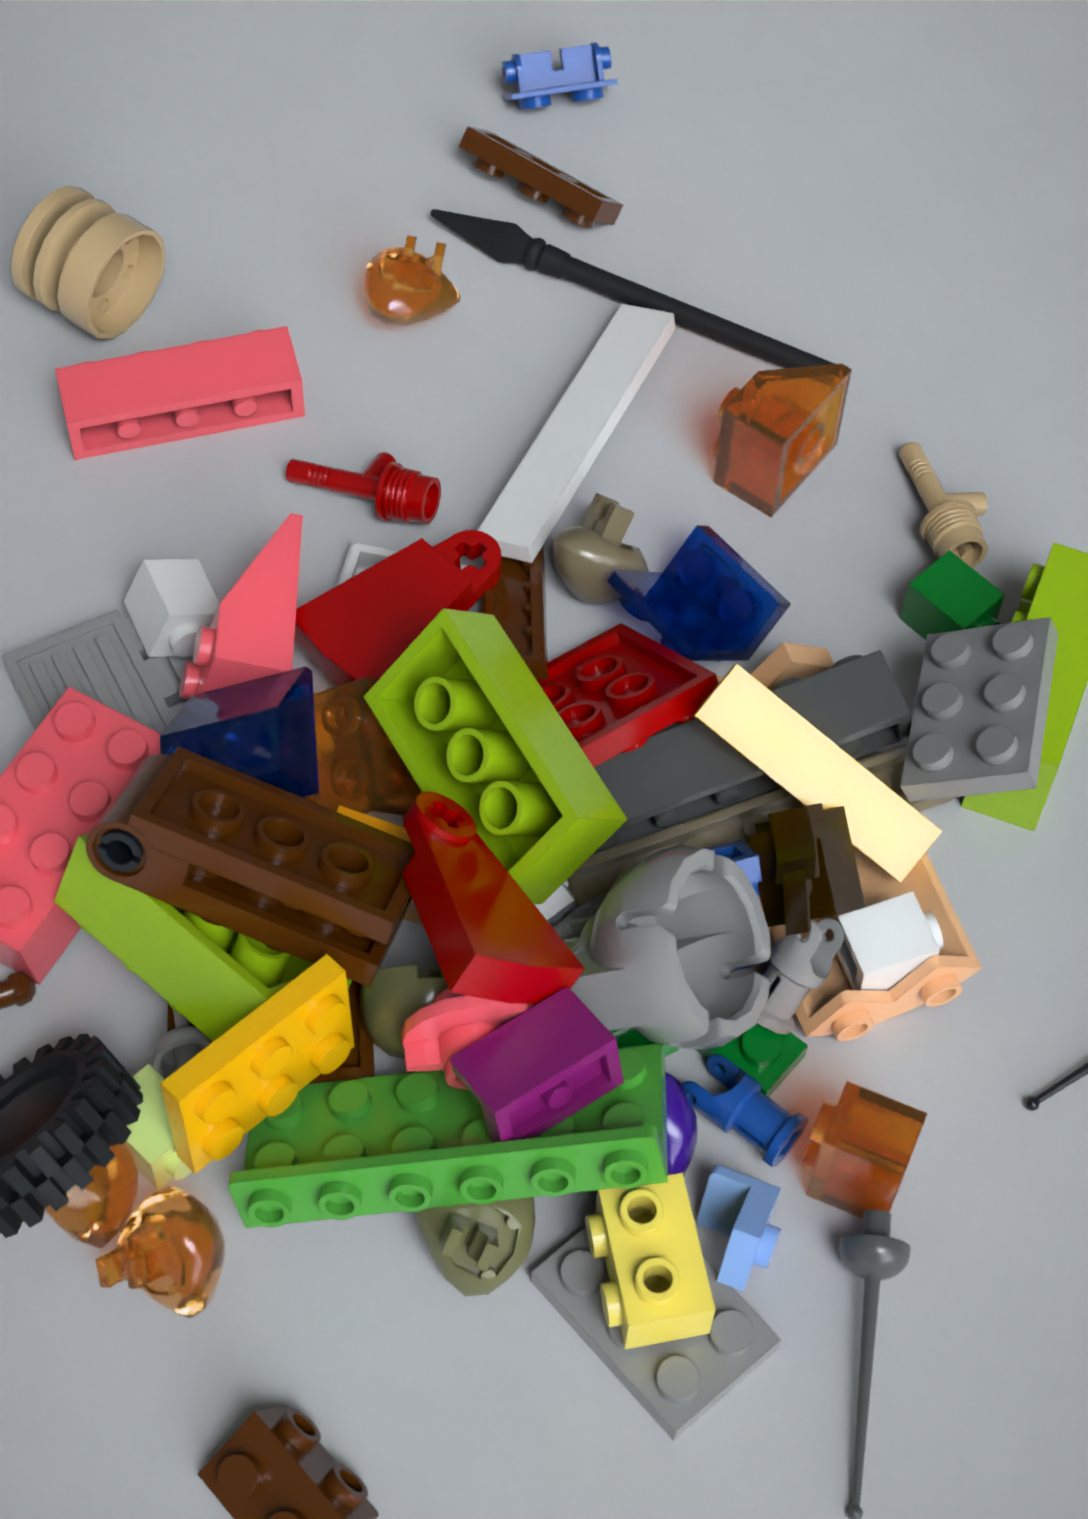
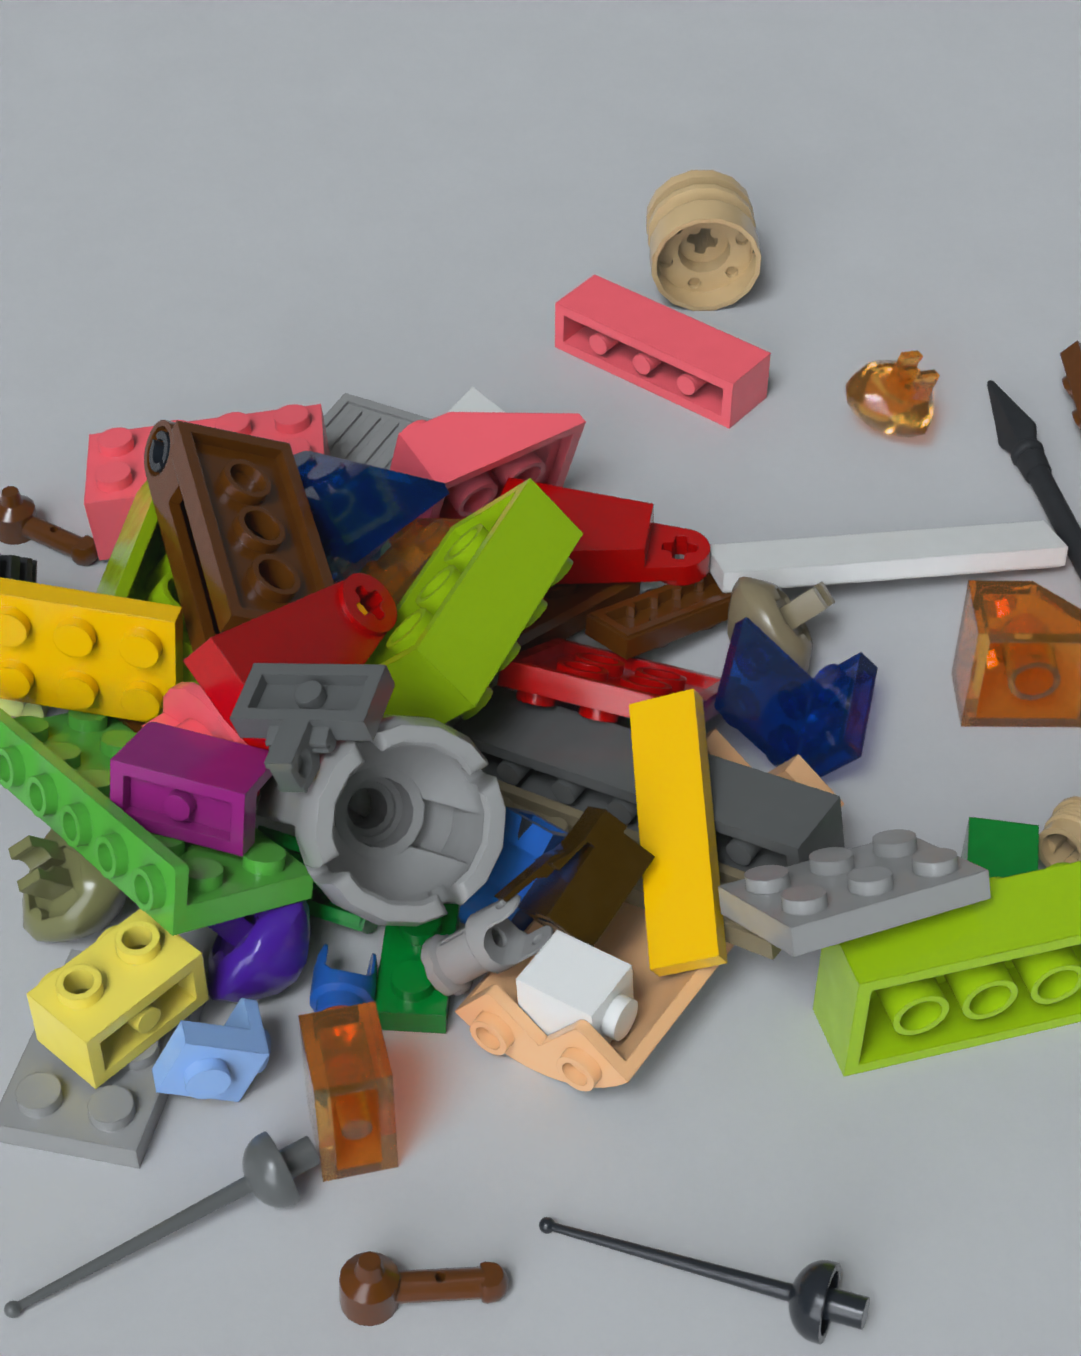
camera: 55 degrees right, 15 degrees down
red piece [286,452,441,524] -> none
none -> dark grey hinge [229,663,395,793]
none -> reddish brown piece [339,1251,509,1326]

